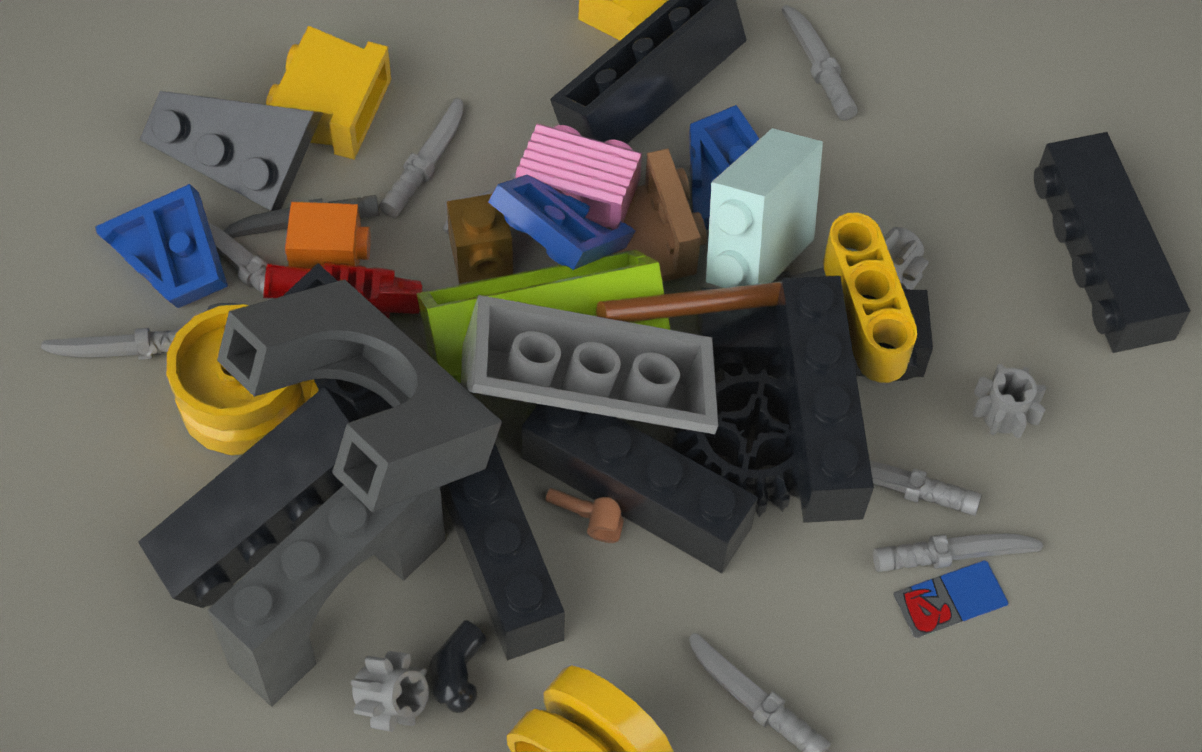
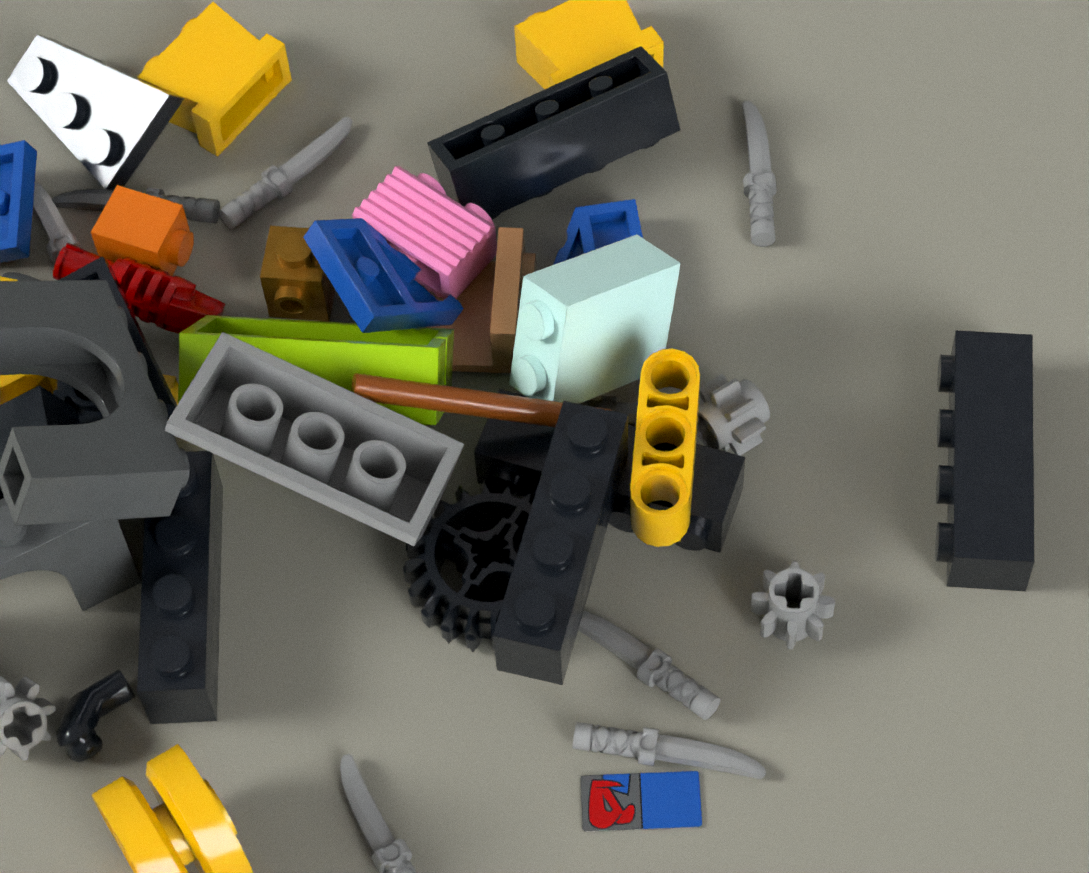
camera: 25 degrees right, 0 degrees up
black brick [522,404,758,573] -> none
nougat hand [546,488,624,543] -> none

